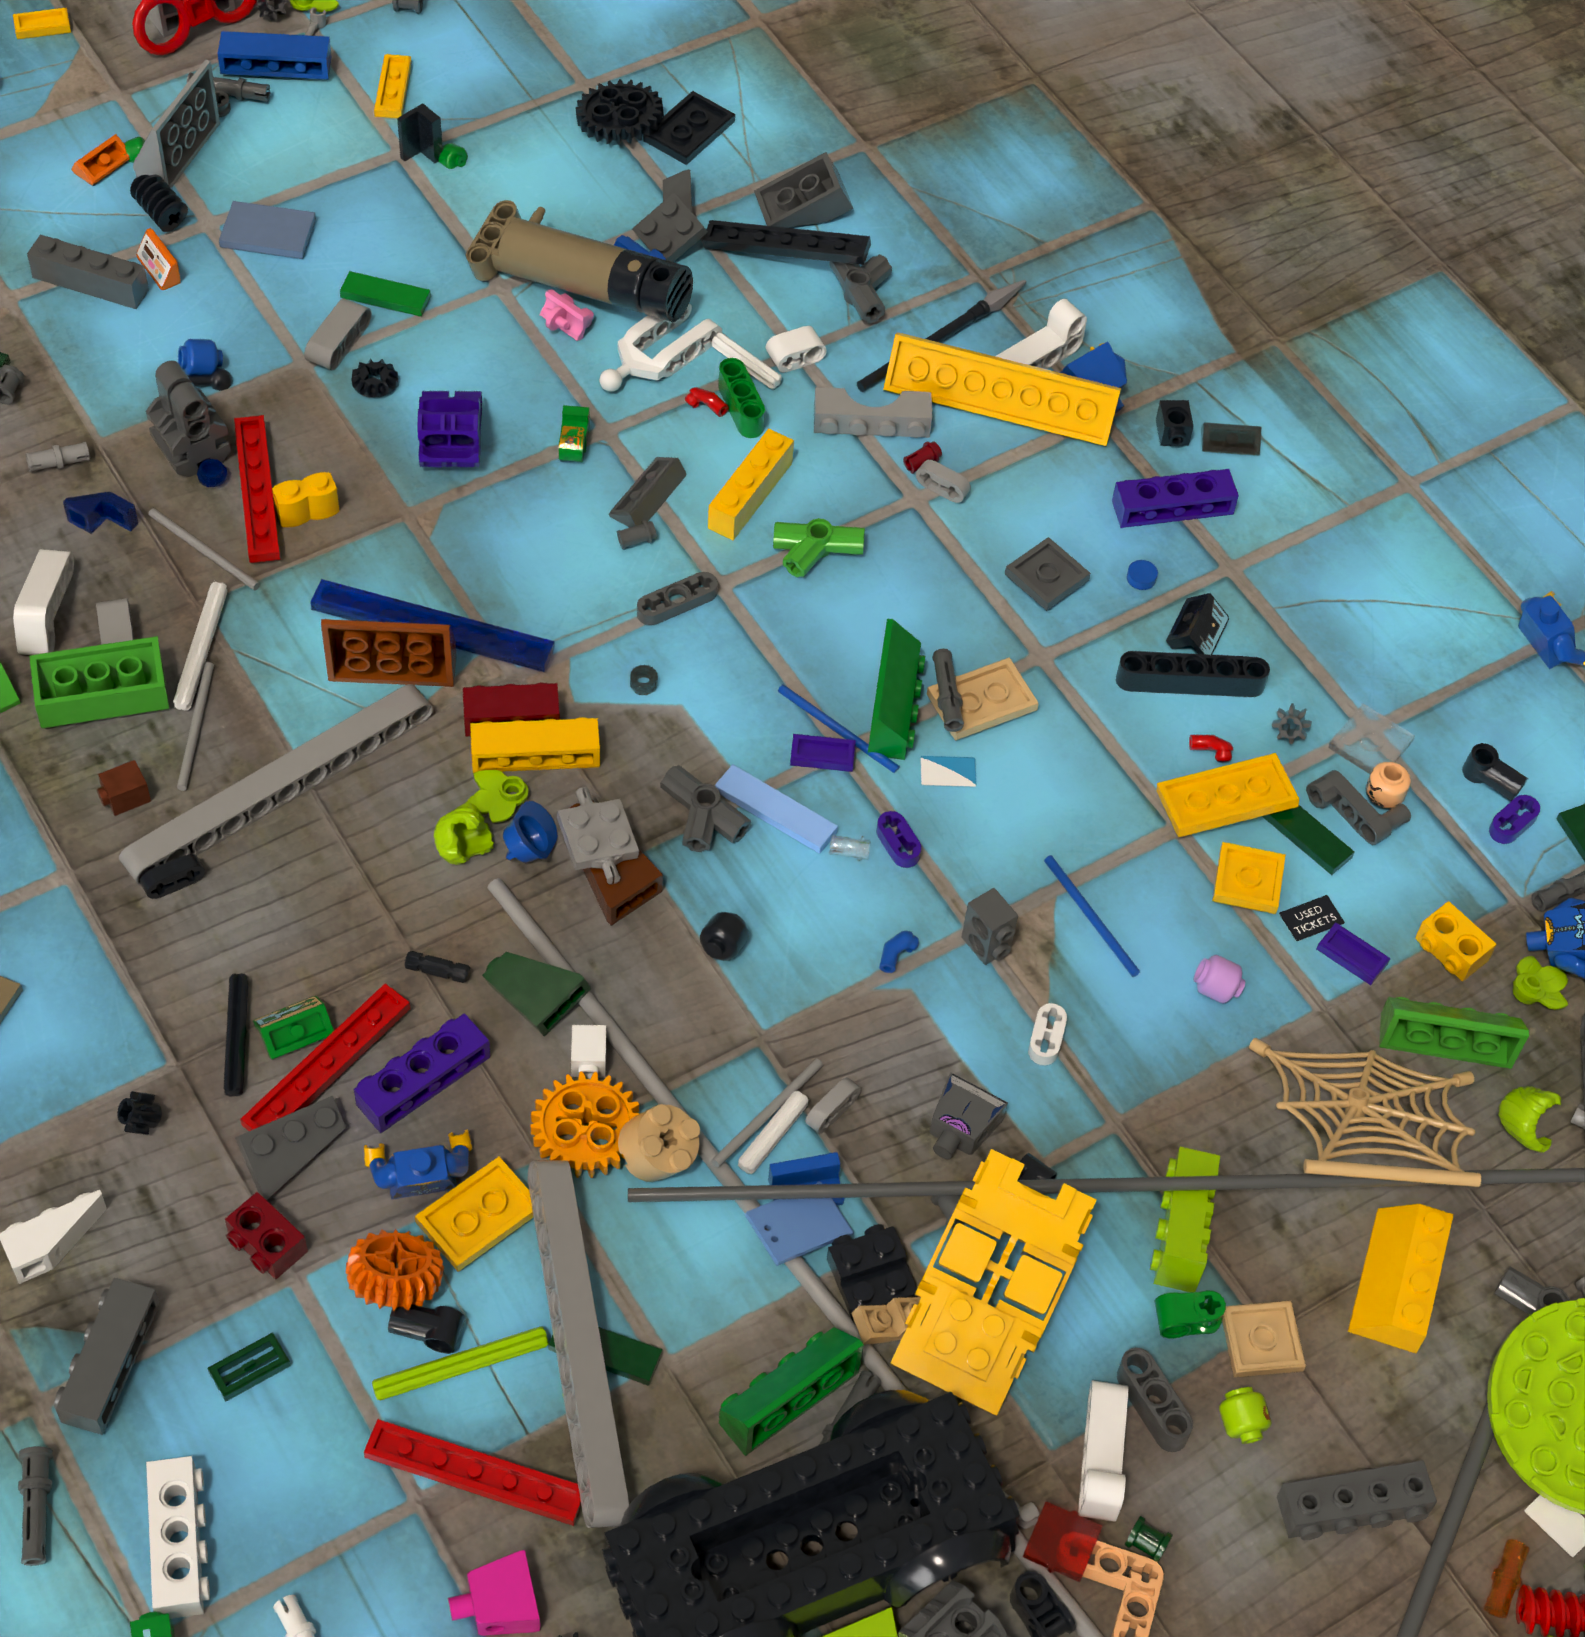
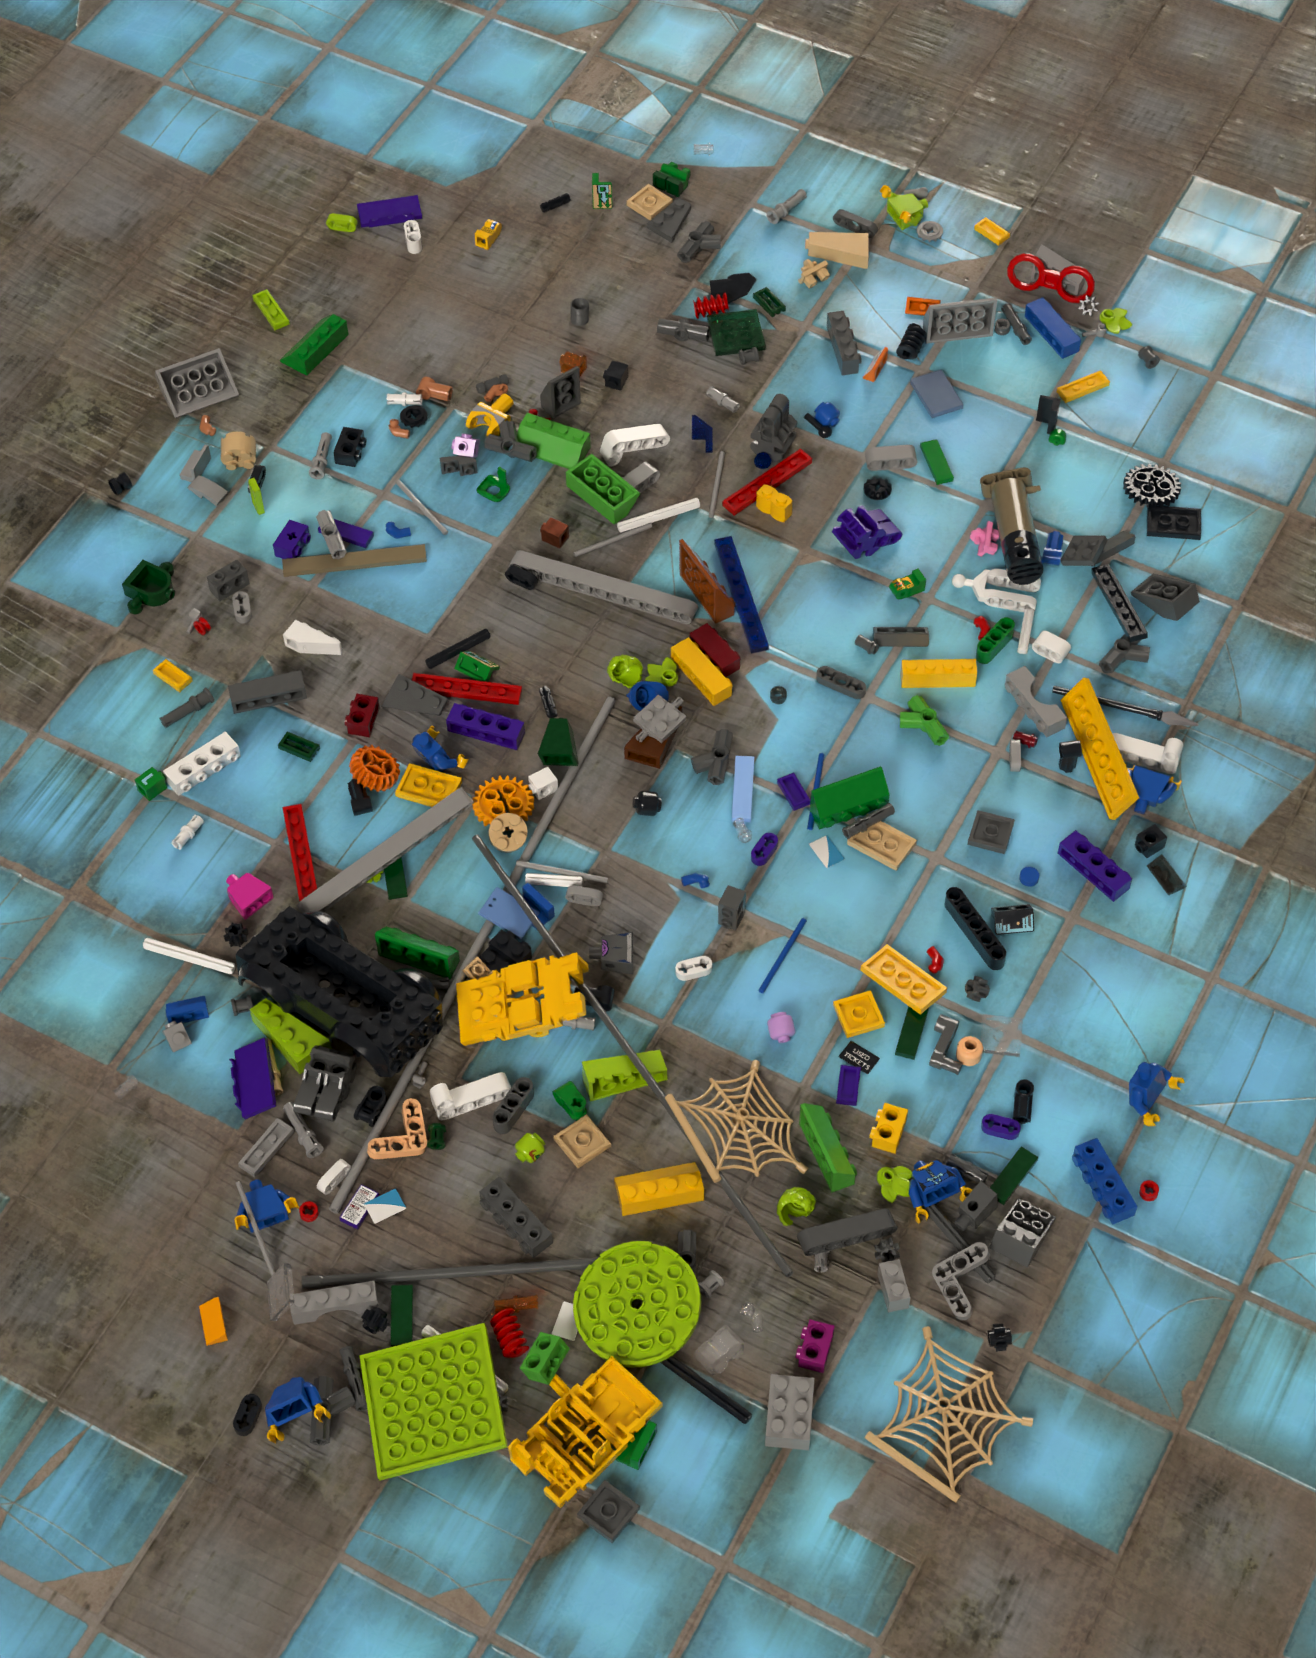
camera: 65 degrees right, 0 degrees up
black gear [117,1091,162,1135] -> none
lime axle [372,1326,548,1400] -> none
clear red piece [1023,1502,1103,1582] -> none
none -> black piece [1058,740,1082,773]

